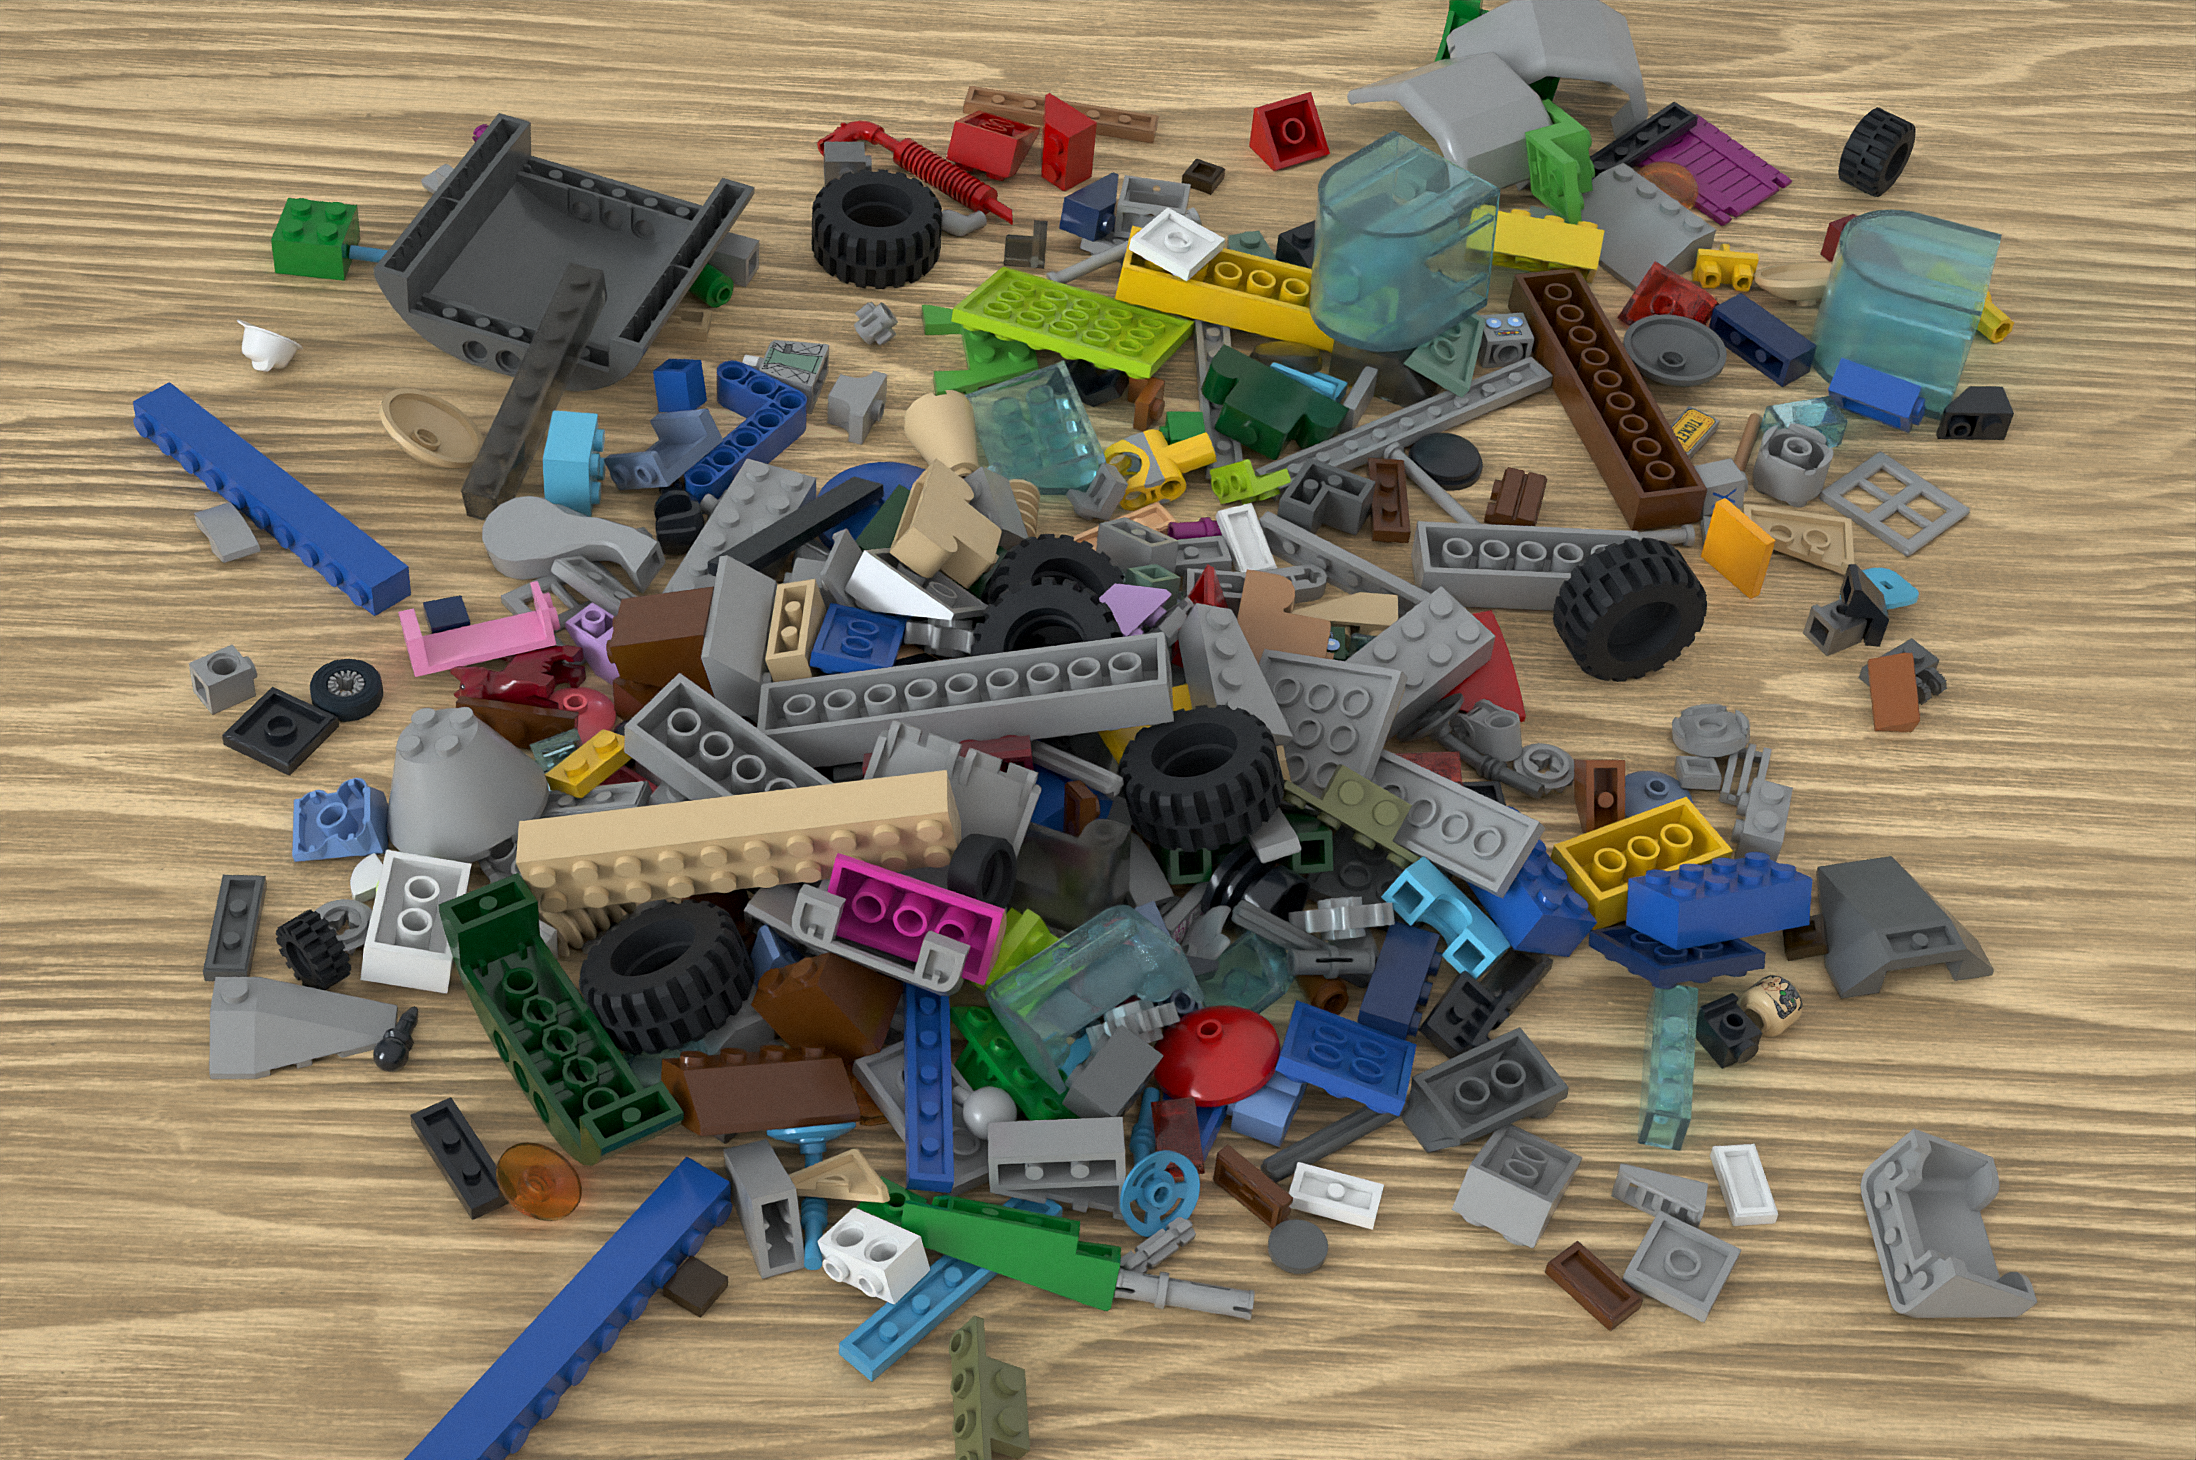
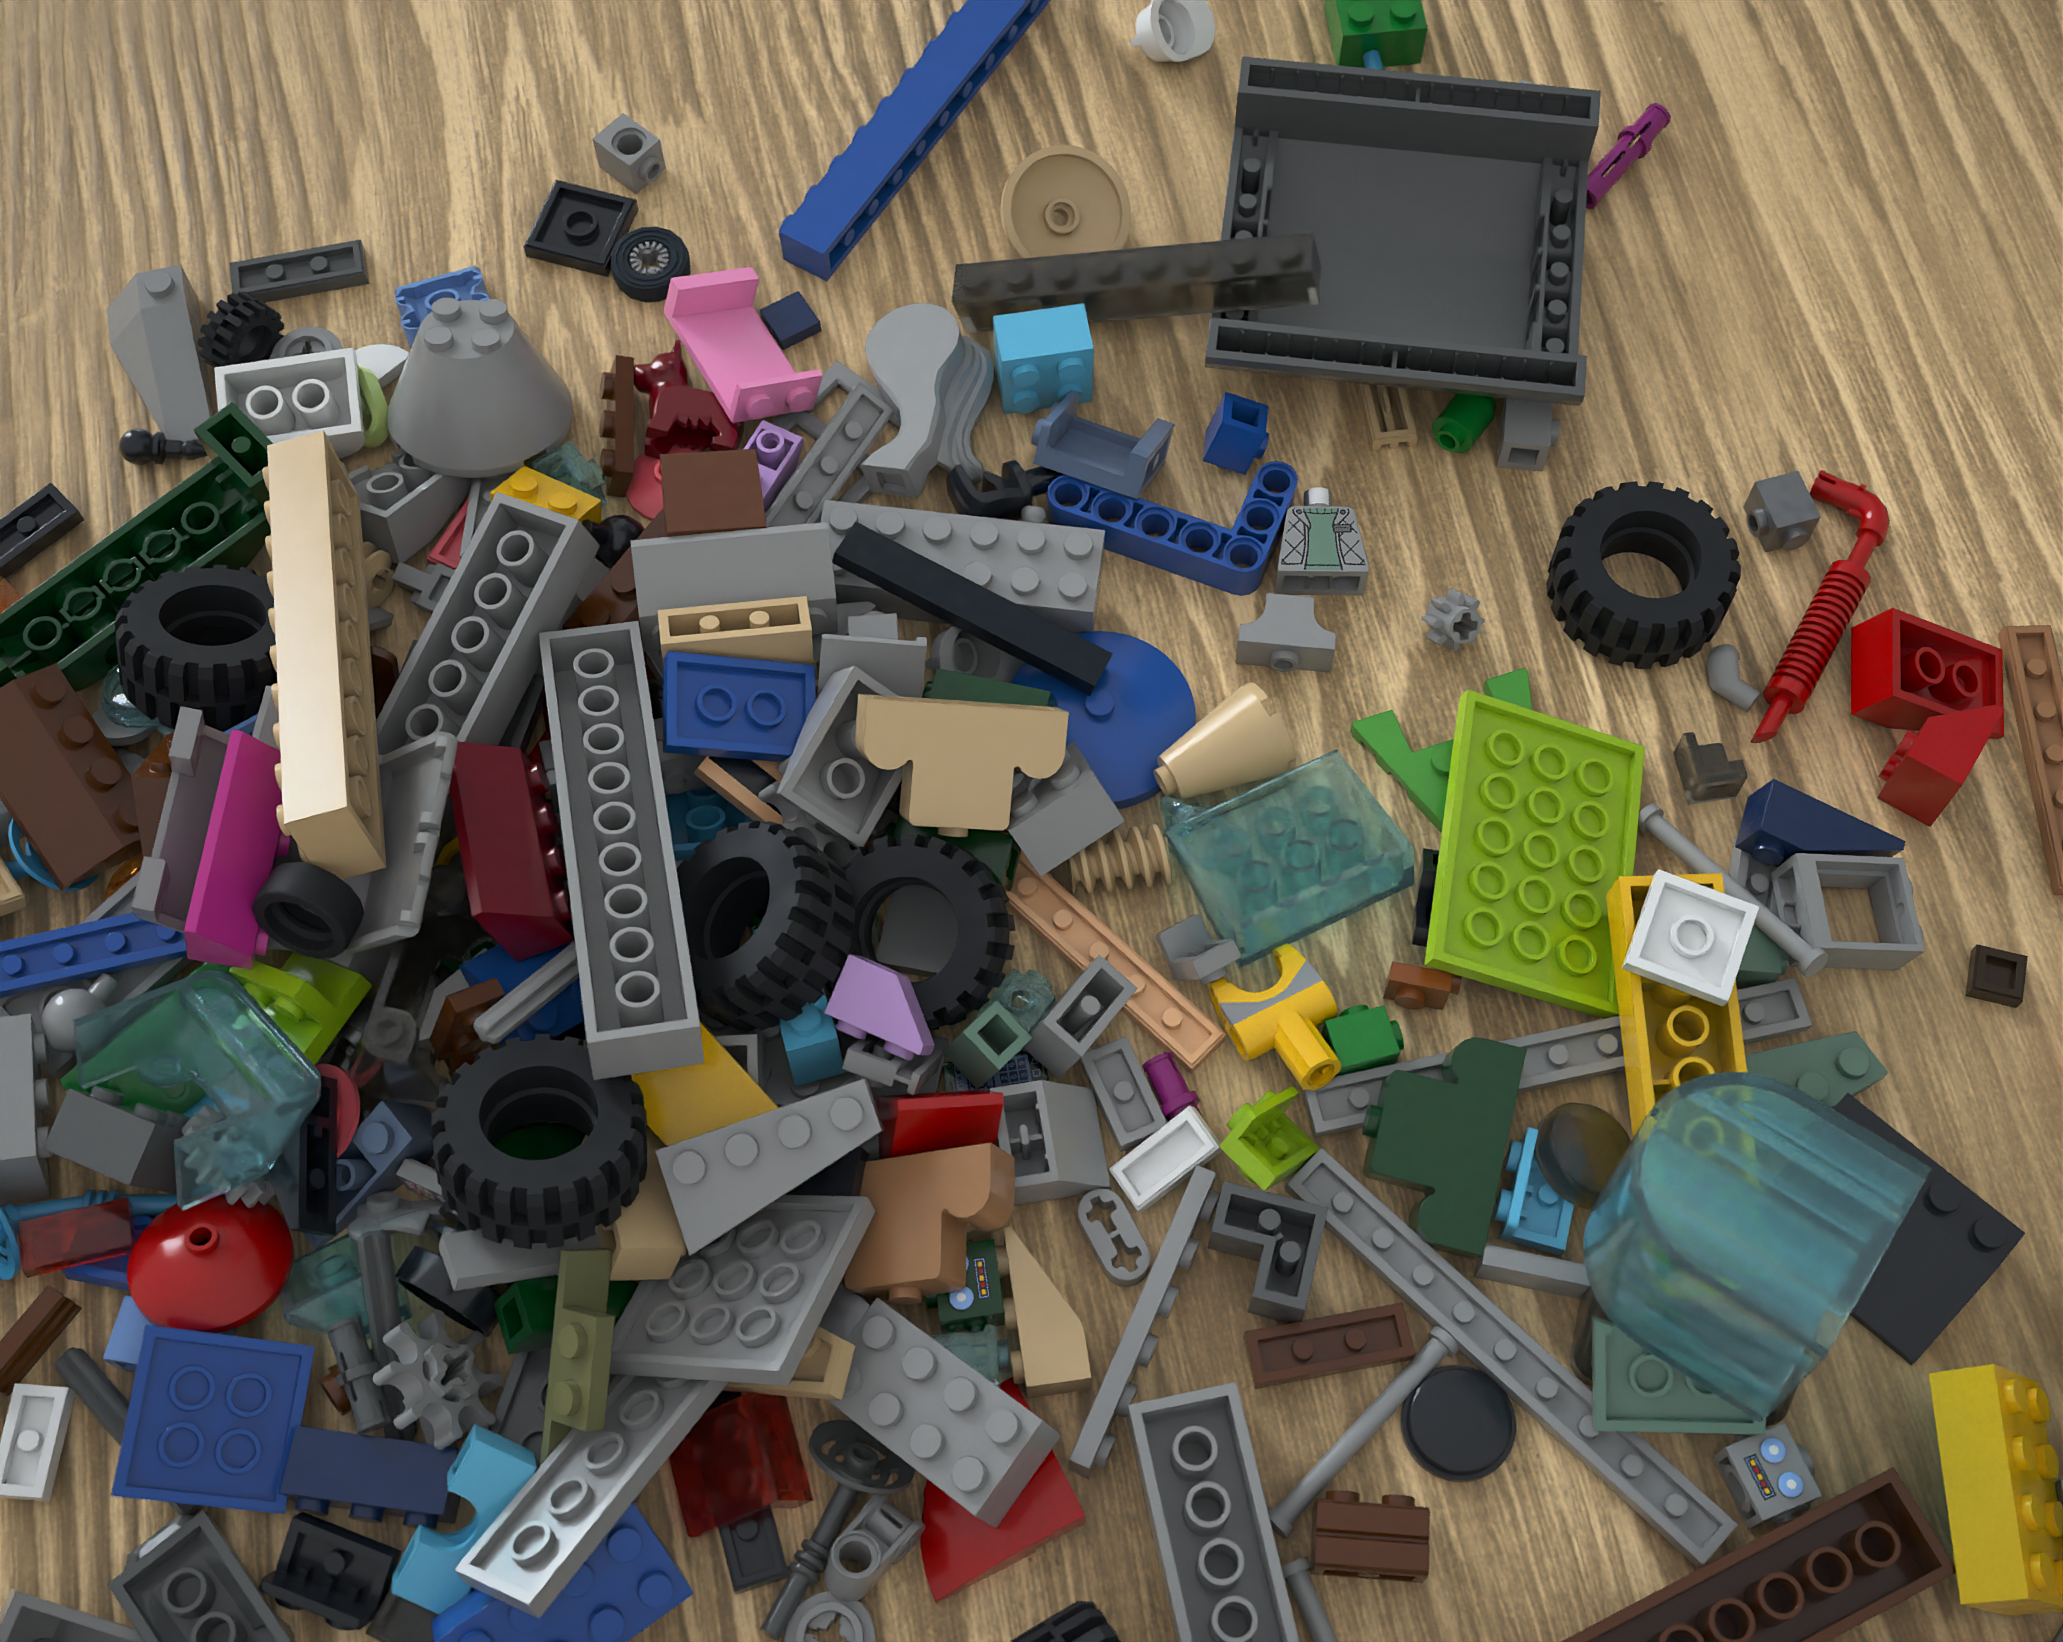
camera: 85 degrees right, 20 degrees up
light grey slope [194,502,261,563] -> none

